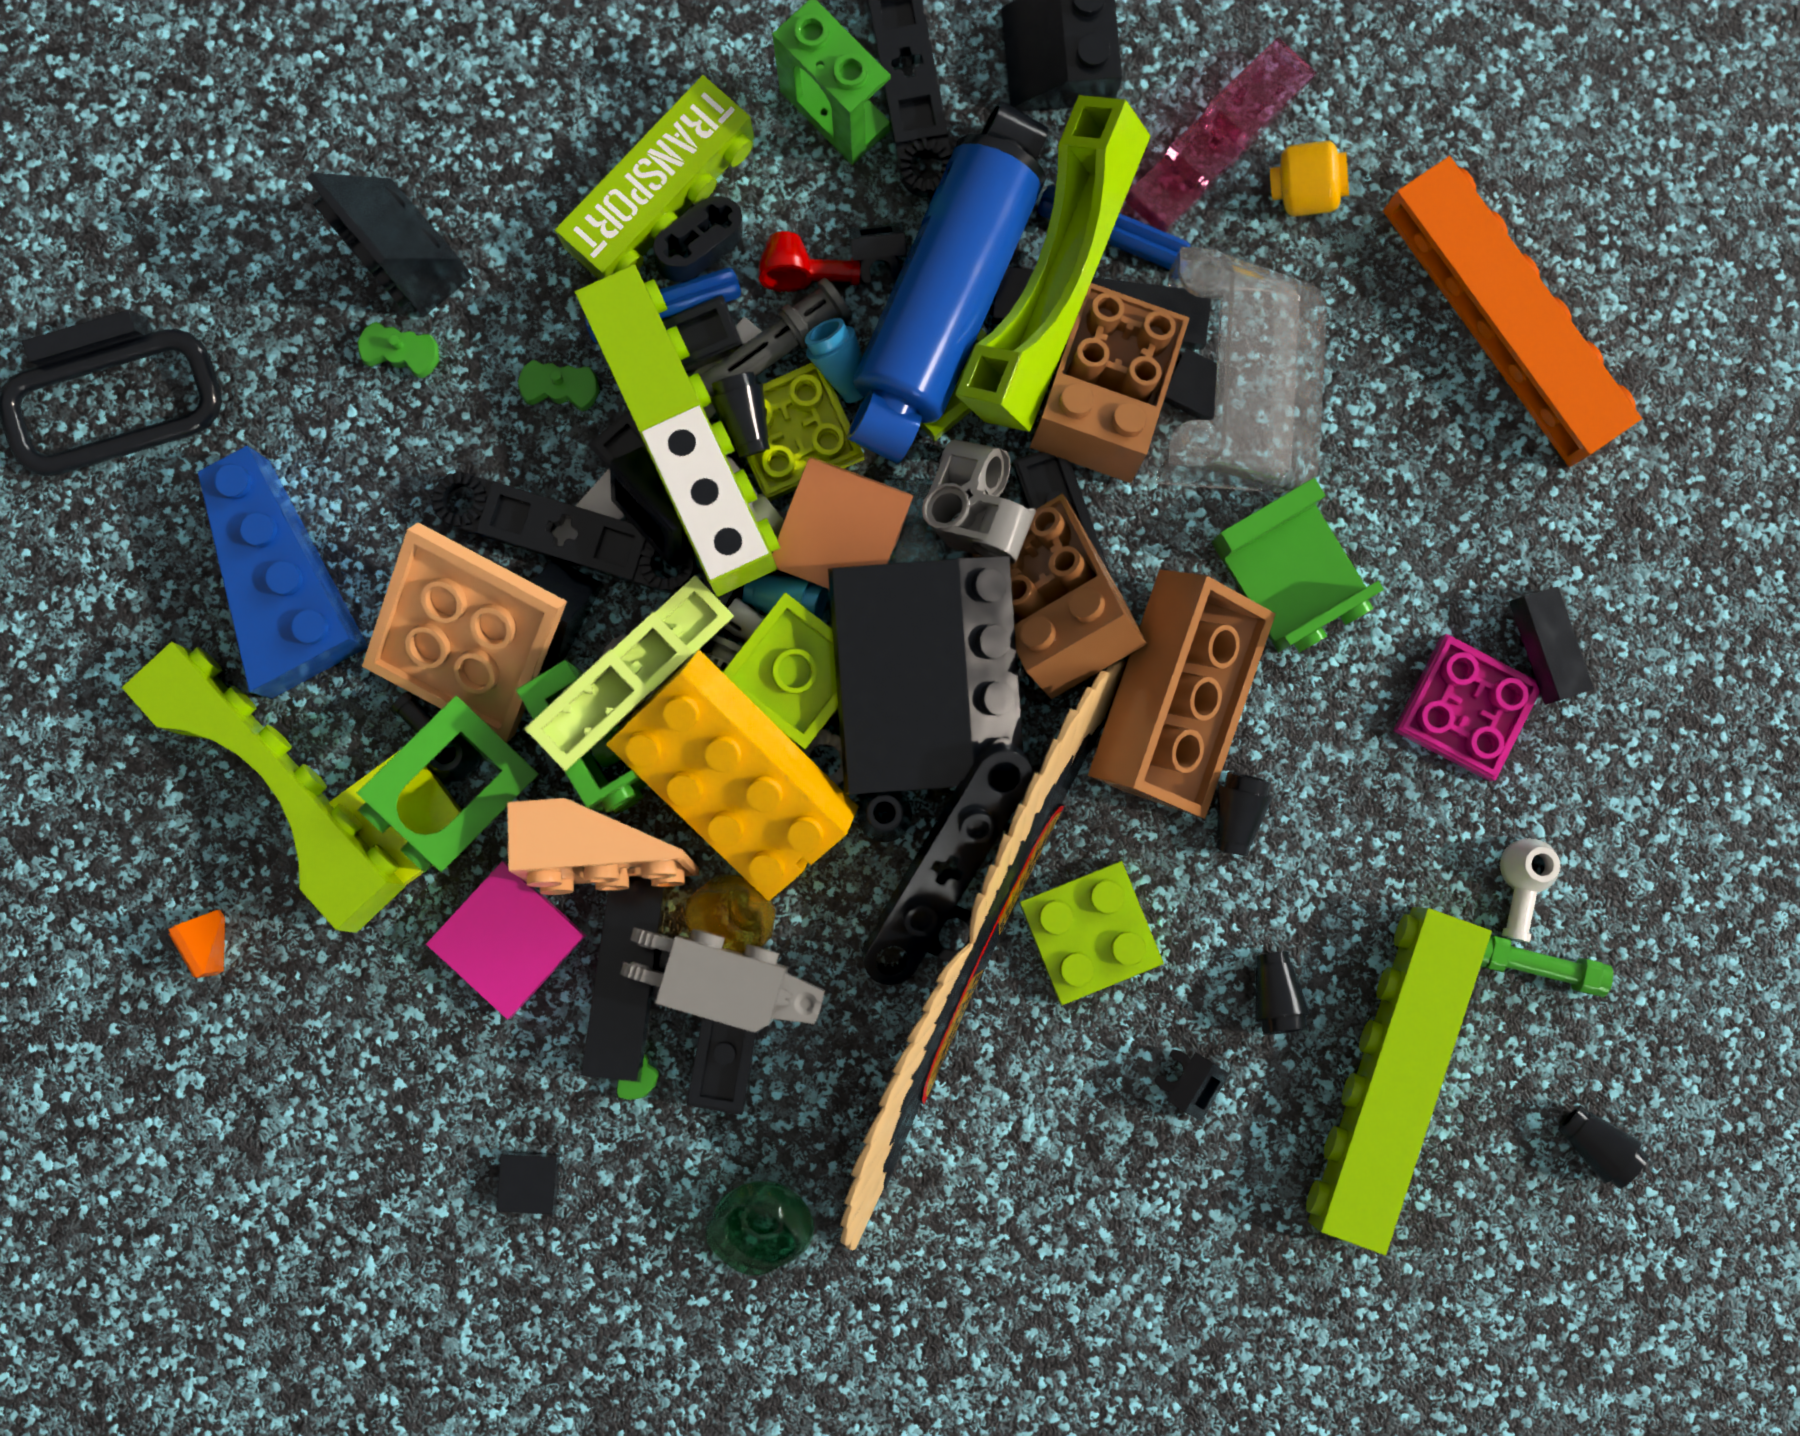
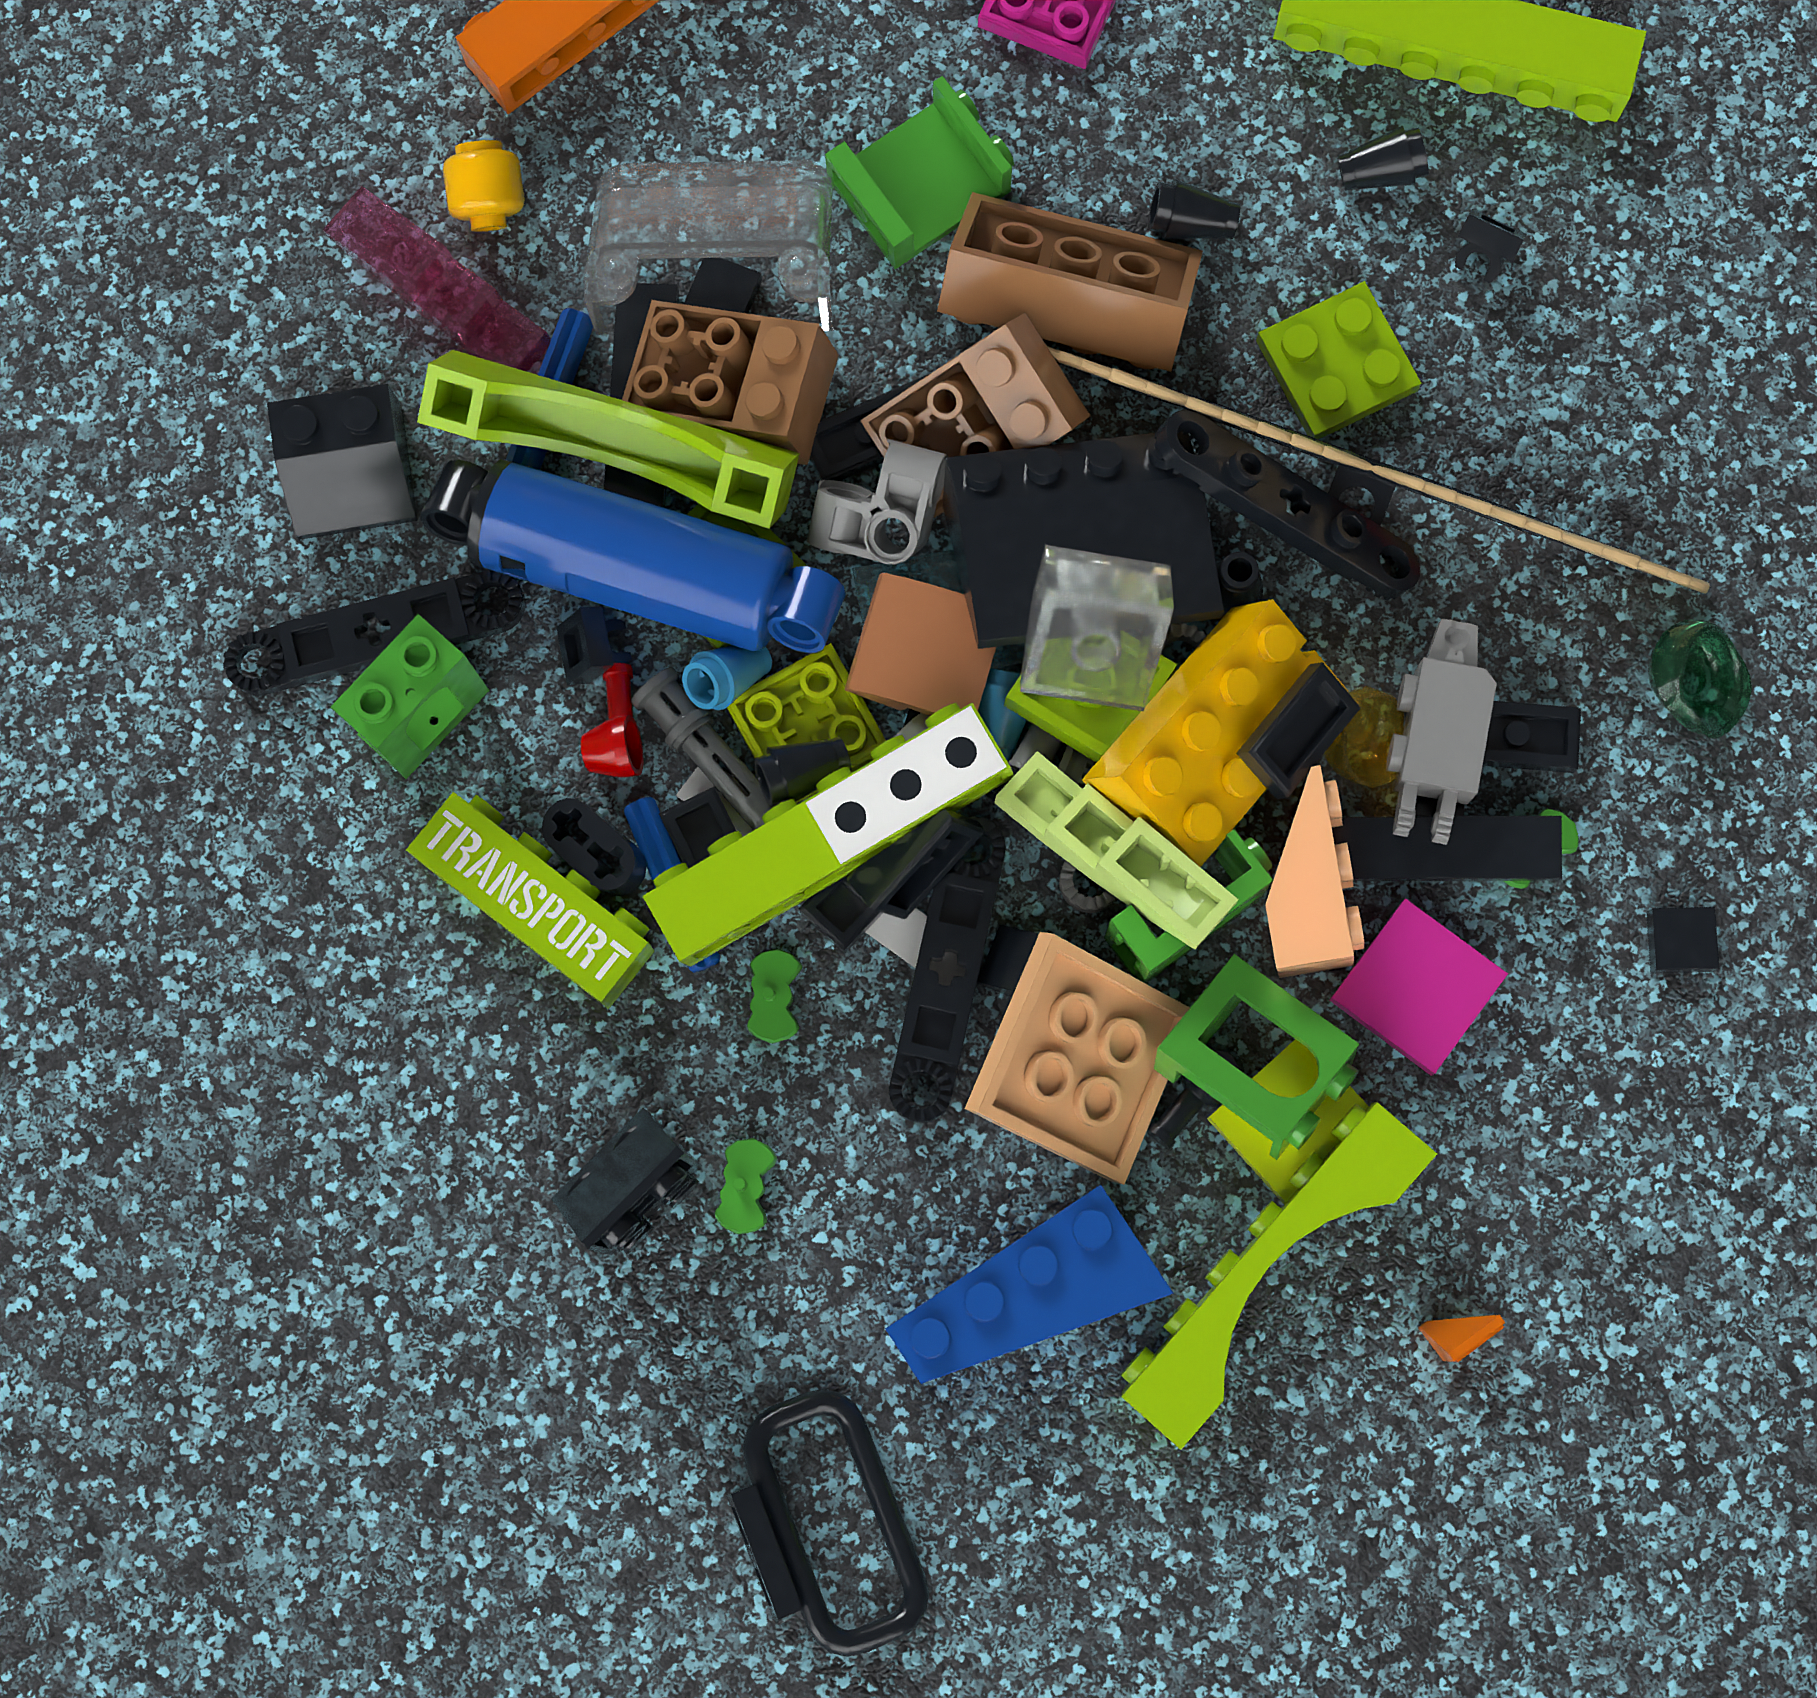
camera: 85 degrees left, 5 degrees down
none -> clear slope [1020,545,1174,712]
none -> black tile [1236,662,1361,799]

